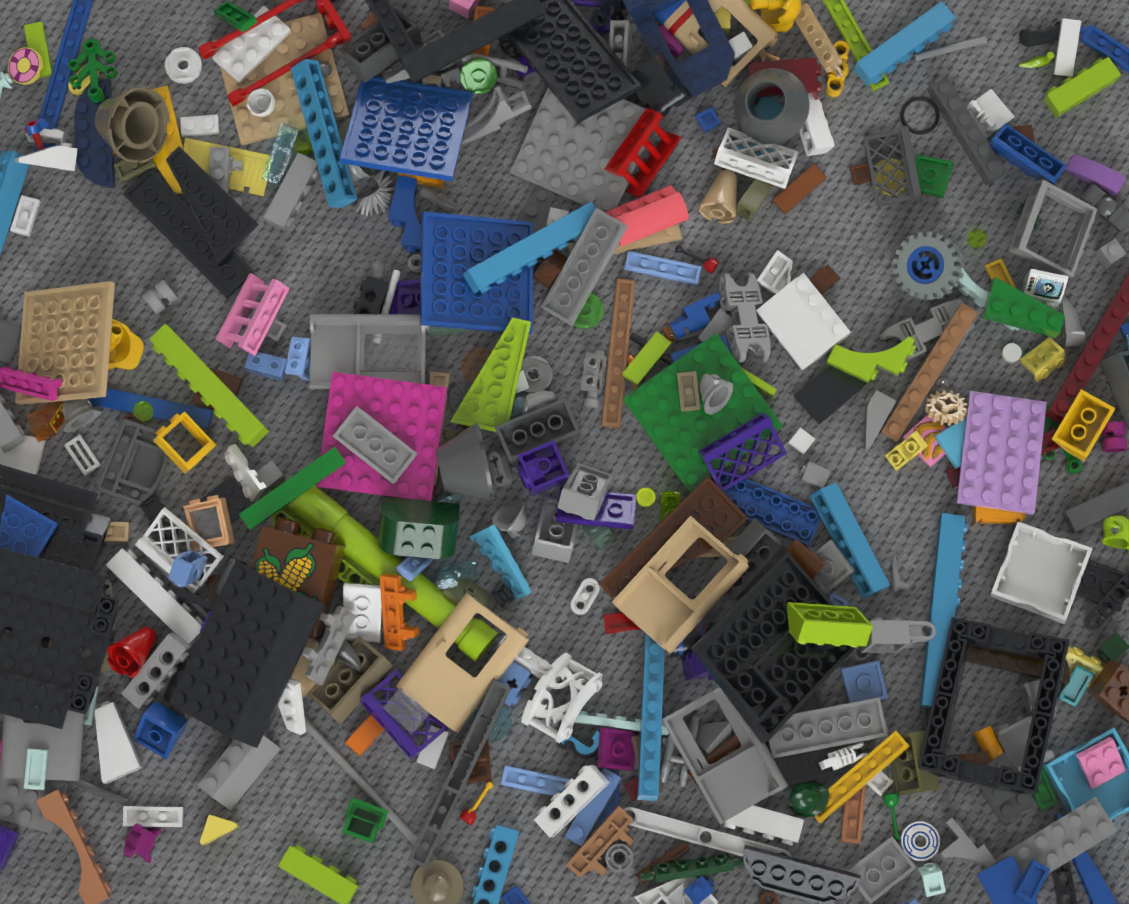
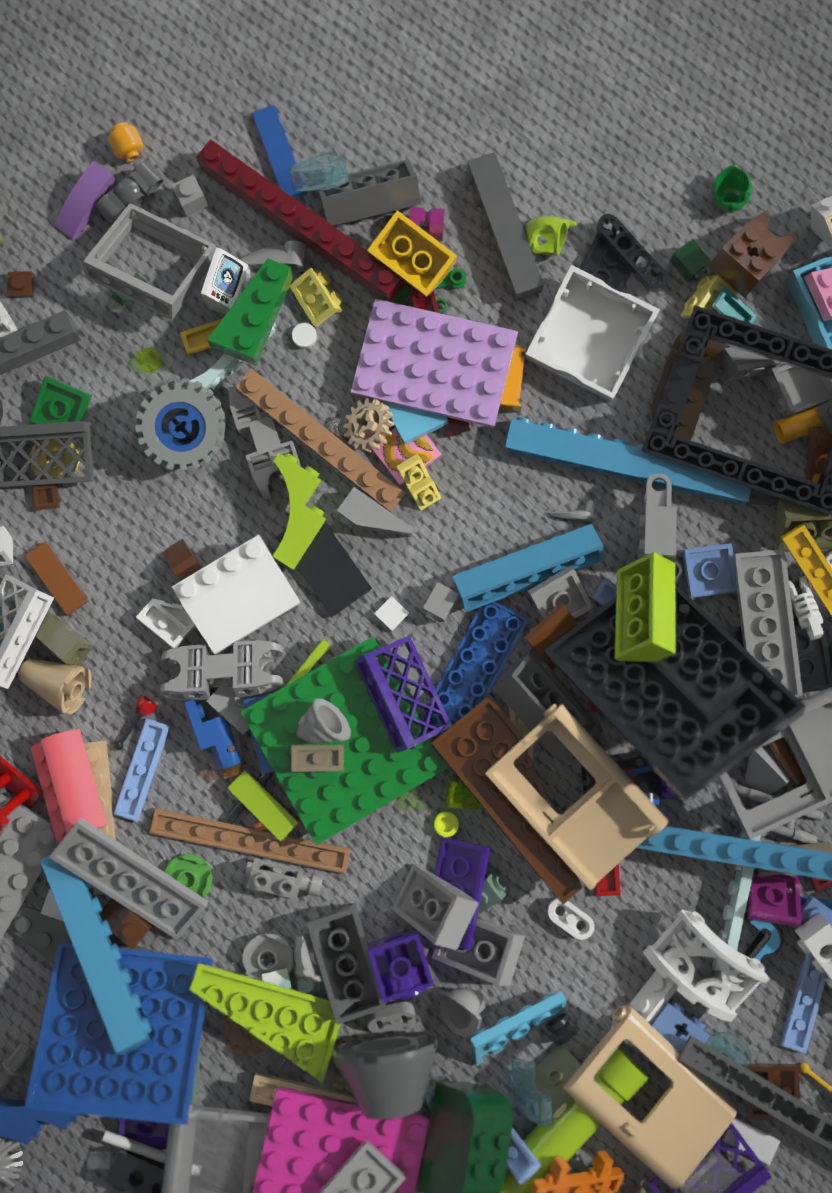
camera: 85 degrees left, 5 degrees up
blue slope [990,123,1067,185] -> none

